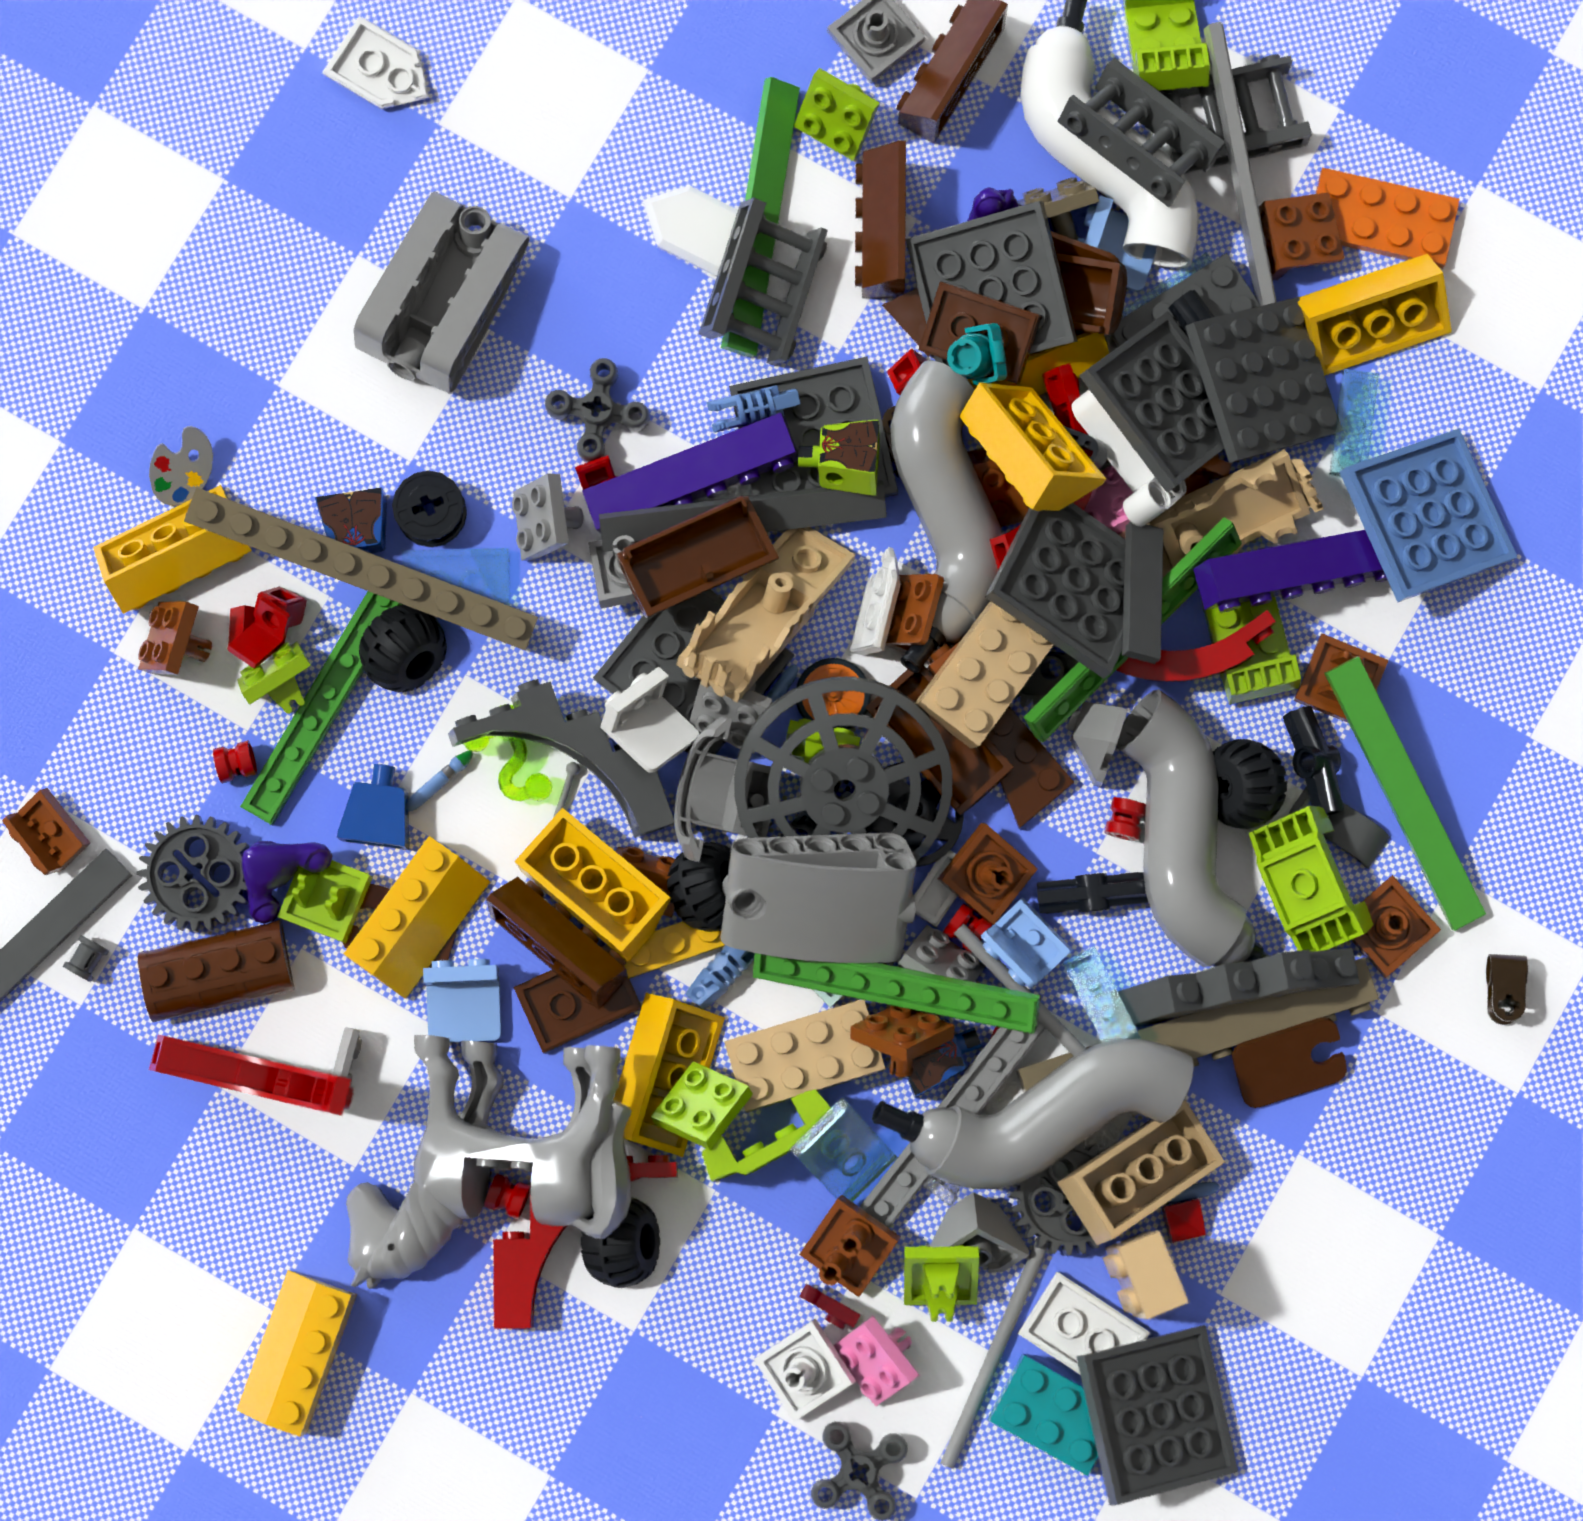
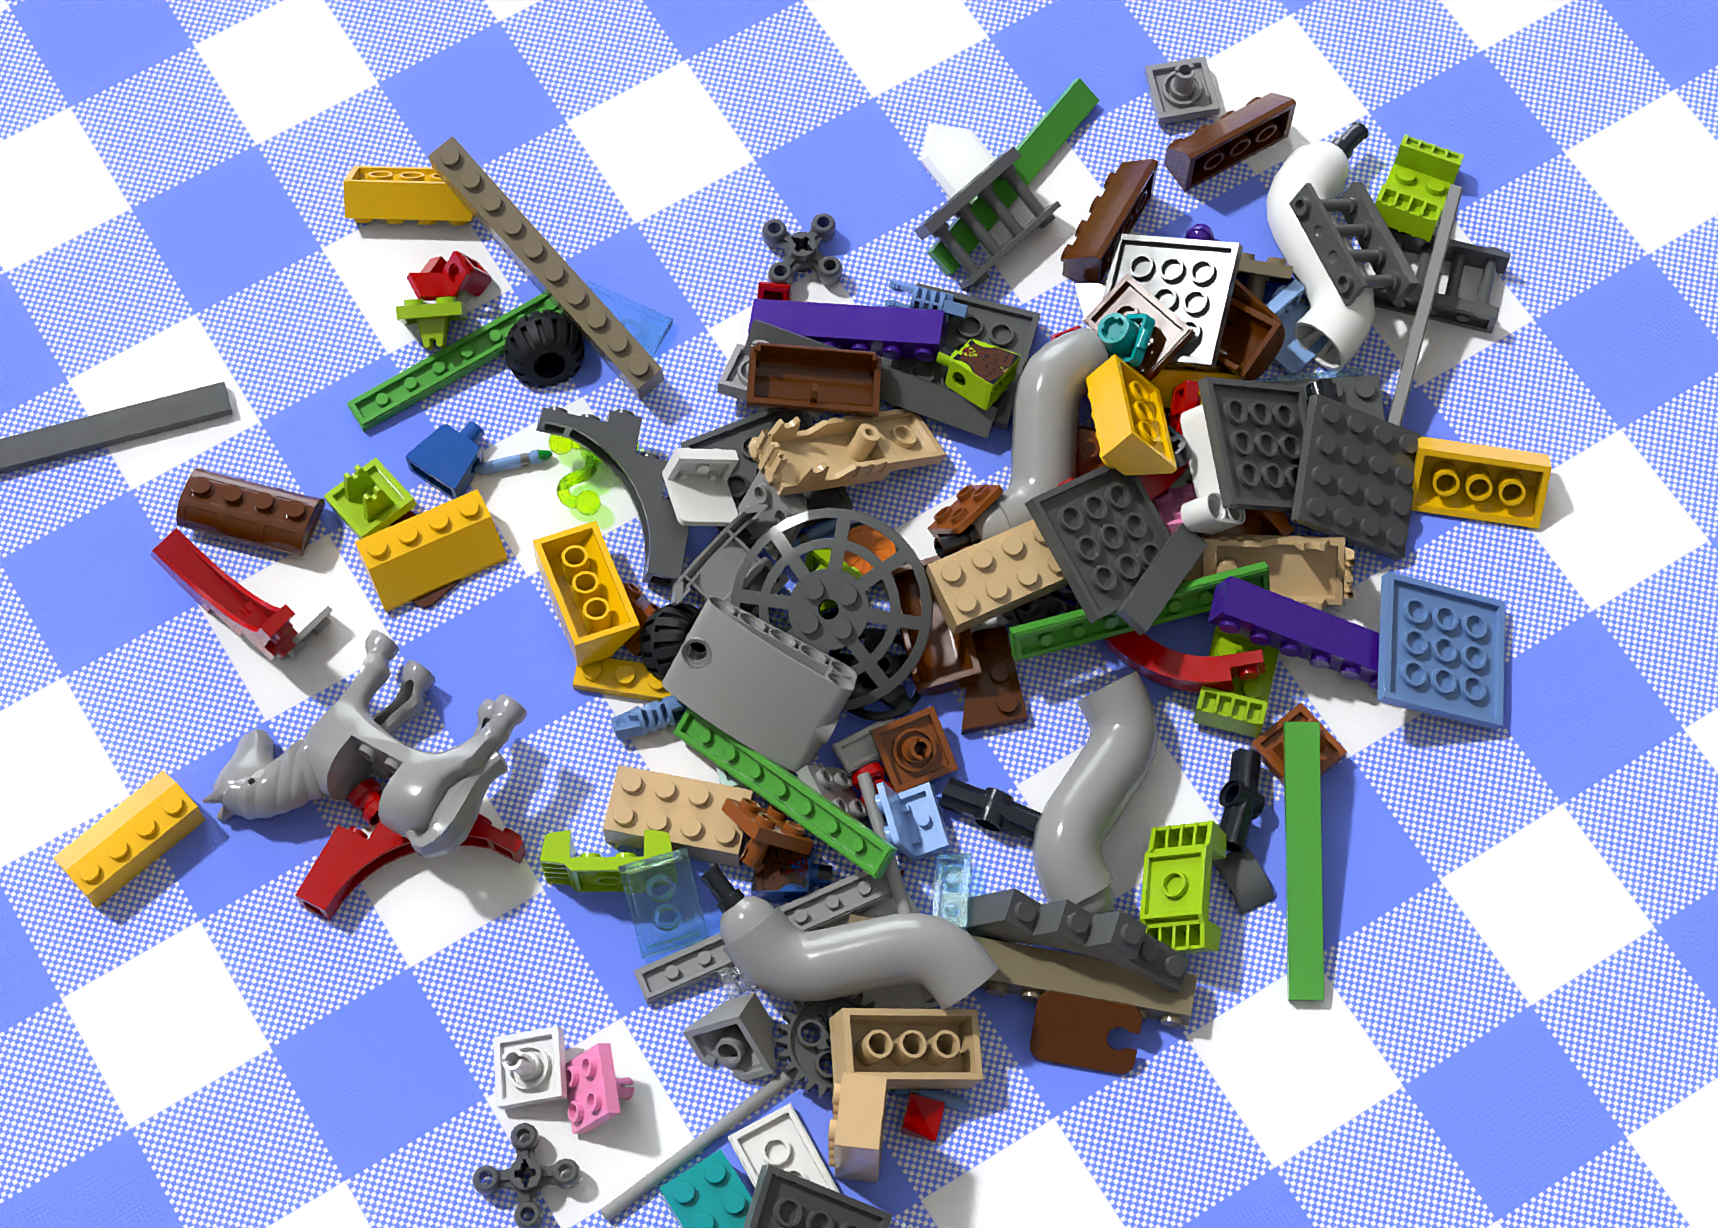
camera: 25 degrees right, 15 degrees down
dark orange bracket [2,788,91,875] -> none
dark grey bush [63,935,109,982] -> none
dark grey gear [137,815,250,933] -> none
dark orange plate [138,601,212,675] -> none
light grey piece [149,426,213,506] -> none
red wheel [213,740,257,784] -> none
dark purple head [241,841,332,924] -> none
torso [315,487,387,553] -> none
light grey panel [353,191,529,394] -> none
black piece [392,470,467,547] -> none
light blue bracket [423,959,501,1043] -> none
reddish brown slope [486,876,627,1010] -> none
light grey plate [512,473,583,561] -> none
reddish brown tile [513,945,642,1054] -> none
light grey hinge [553,762,580,818] -> none
black wheel [580,1197,660,1288] -> none
yellow slope [613,993,725,1157] -> none
lime plate [650,1061,753,1150] -> none
lime plate [794,68,880,161] -> none
dark orange plate [799,1194,901,1297] -> none
dark red plate [799,1283,861,1330] -> none
white tile [850,547,901,655] -> none
lime plate [904,1245,979,1322] -> none
light grey slope [1067,702,1128,787] -> none
red wheel [1104,797,1146,841] -> none
black wheel [1213,739,1287,829] -> none
dark orange bracket [1258,193,1344,281] -> none
orange plate [1315,167,1460,269] -> none
clear light blue plate [1329,369,1379,477] -> none
dark orange plate [1352,875,1441,978] -> none
dark brown piece [1486,954,1528,1025] -> none

